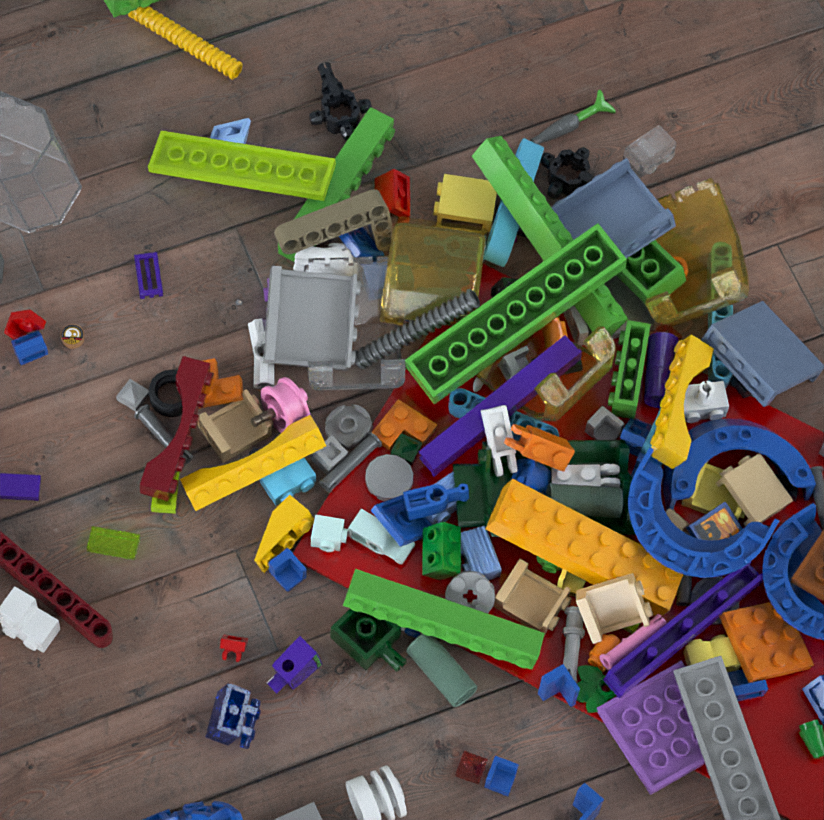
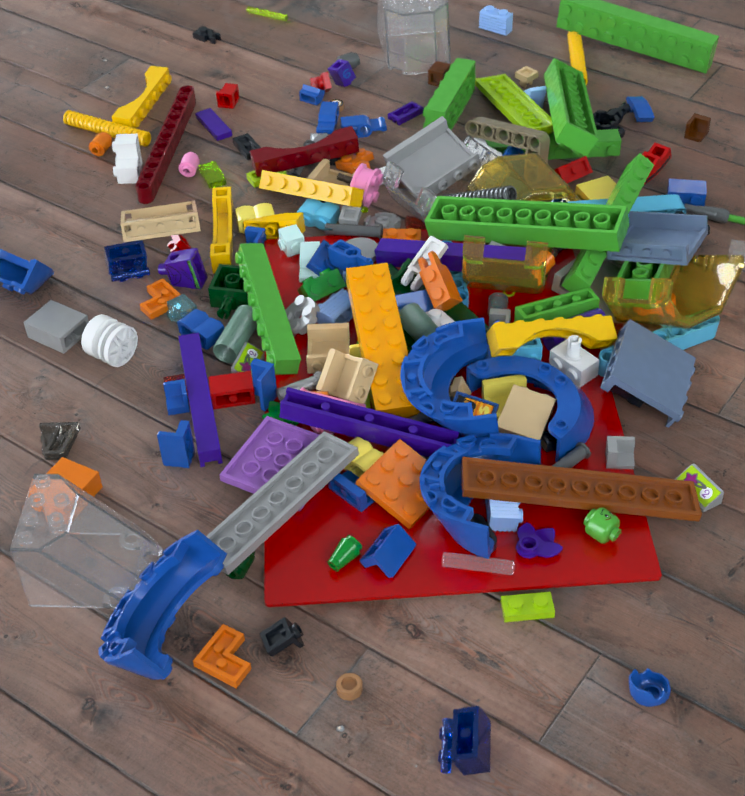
camera: 65 degrees right, 20 degrees down
none -> tan window [120,200,201,242]
none -> orange plate [140,278,185,320]
none -> clear light blue brick [167,294,197,325]
none -> blue brick [177,309,224,350]
none -> bright pink brick [178,152,200,177]
none -> dark purple tile [178,333,223,467]
none -> red brick [208,371,256,410]
none -> yellow arch [210,187,233,274]
none -> slope [231,342,265,380]
none -> black plate [232,133,261,160]
none -> light yellow brick [235,203,275,234]
none -> blue piece [316,101,339,134]
none -> dark purple brick [328,59,356,87]
none -> blue piece [340,115,387,138]
none -> clear red tile [405,215,426,230]
none -> bright green brick [423,58,476,131]
none -> reddish brown panel [428,61,451,87]
none -> light blue brick [479,5,513,36]
none -> clear light blue brick [487,292,508,316]
none -> tan tile [515,66,538,88]
none -> bright green brick [544,58,599,156]
none -> blue slope [626,96,655,122]
none -> red slope [642,142,672,185]
none -> brick [667,178,707,206]
none -> reddish brown panel [684,113,711,142]

